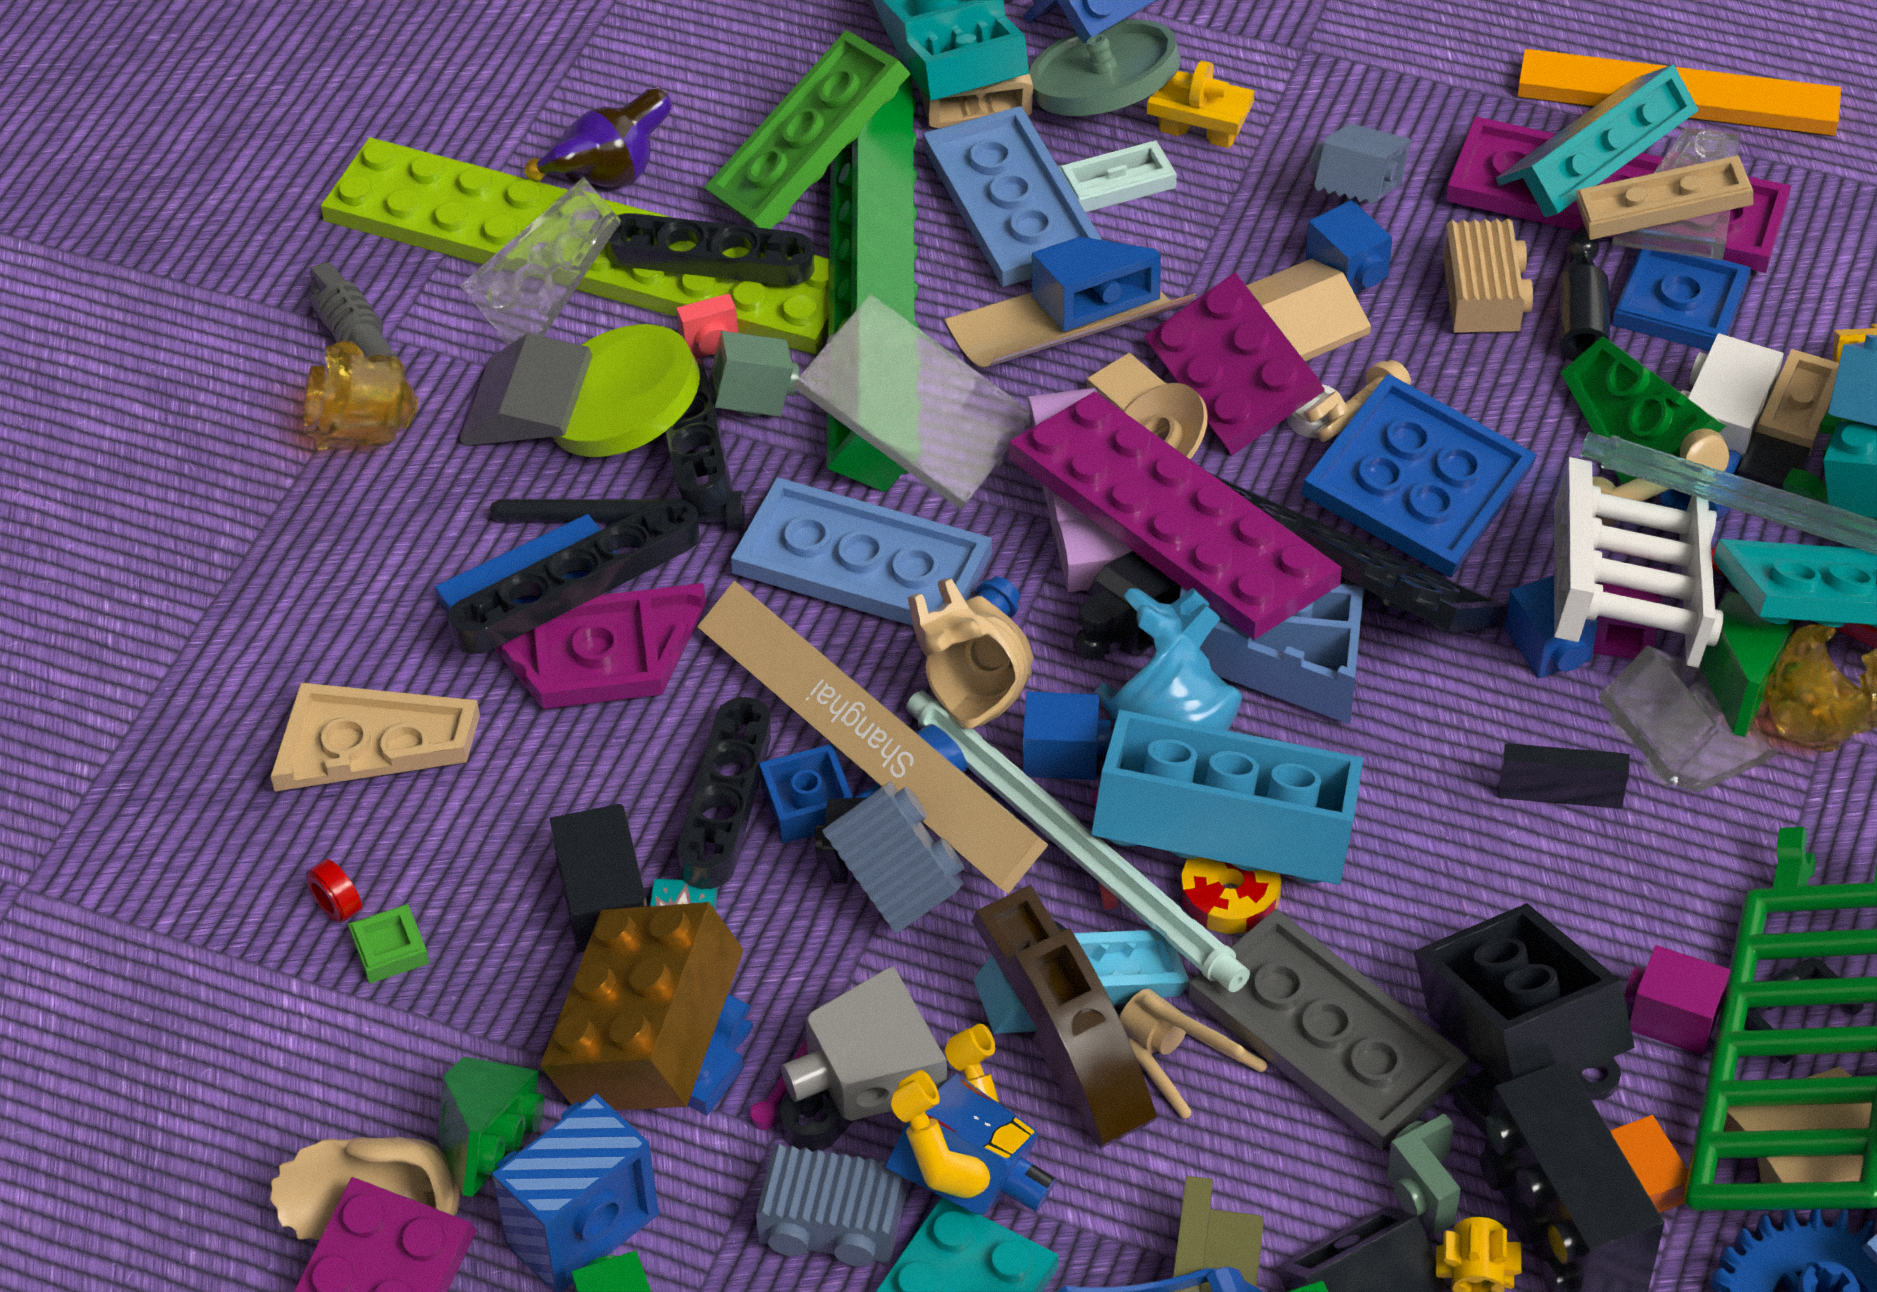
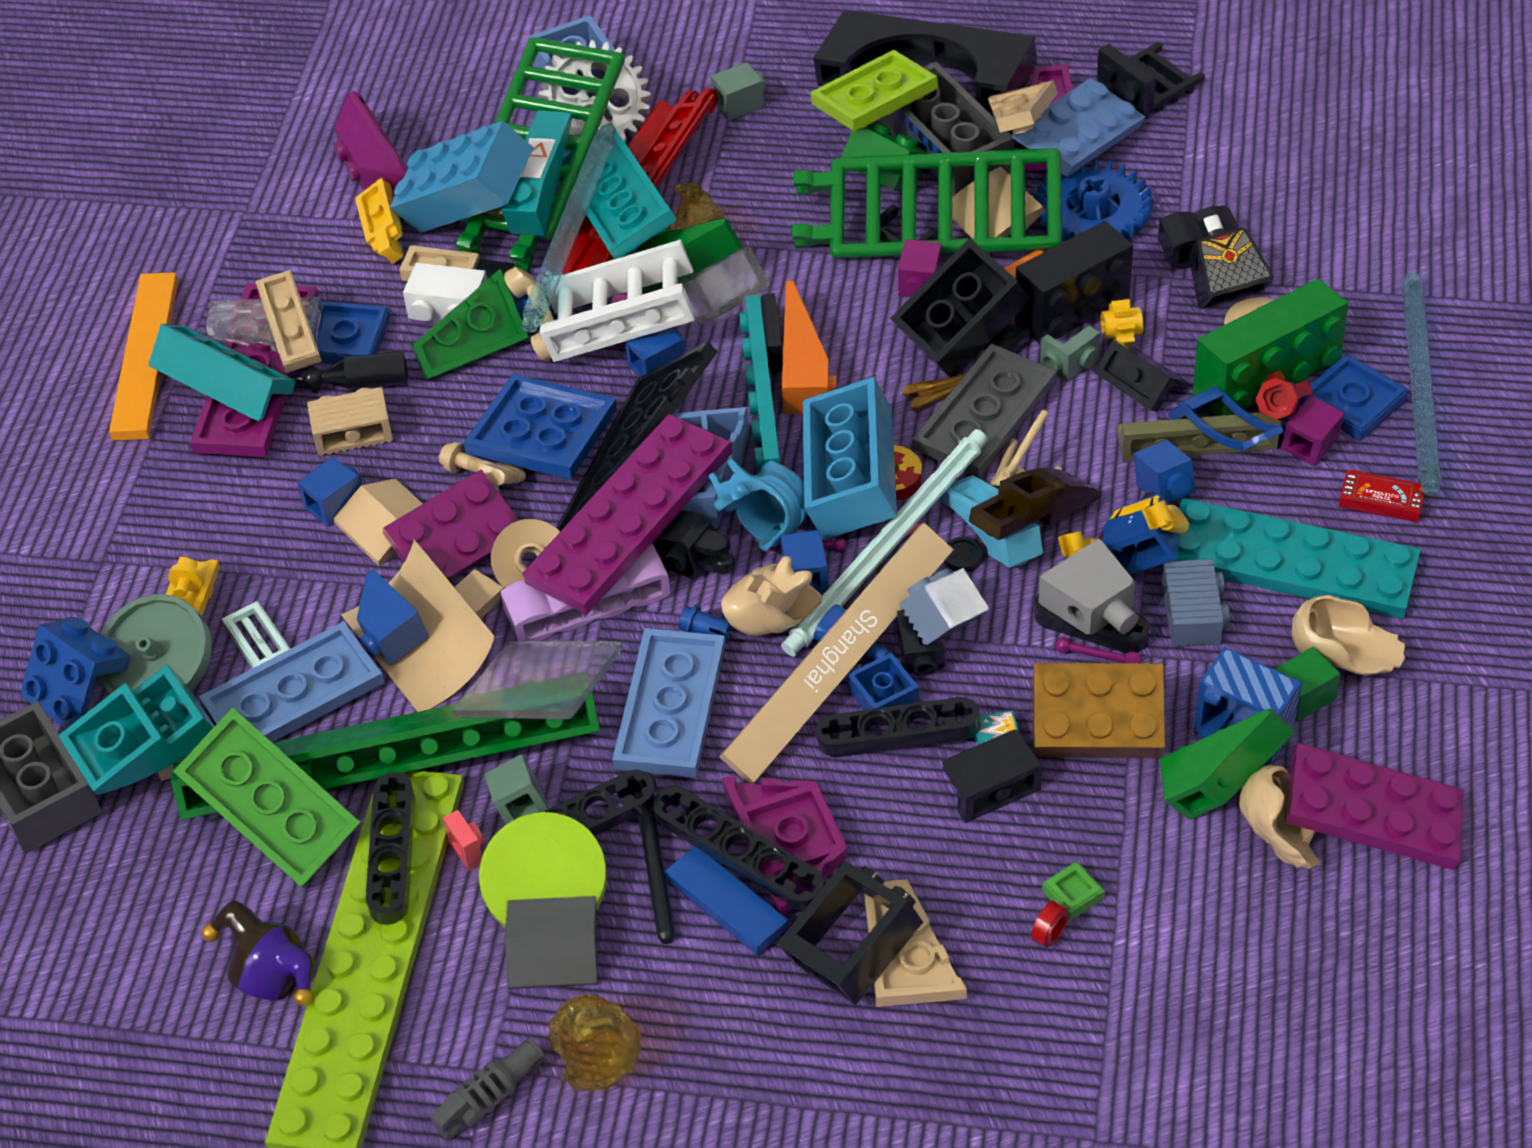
camera: 100 degrees left, 0 degrees up
clear wing [460,177,621,345] -> none
sand blue brick [1310,123,1411,205] -> none
none -> teal plate [739,295,780,471]
none -> black window [777,861,923,1005]
none -> orange slope [782,281,837,414]
none -> pearl gold piece [902,375,965,412]
none -> blue brick [1133,439,1195,503]

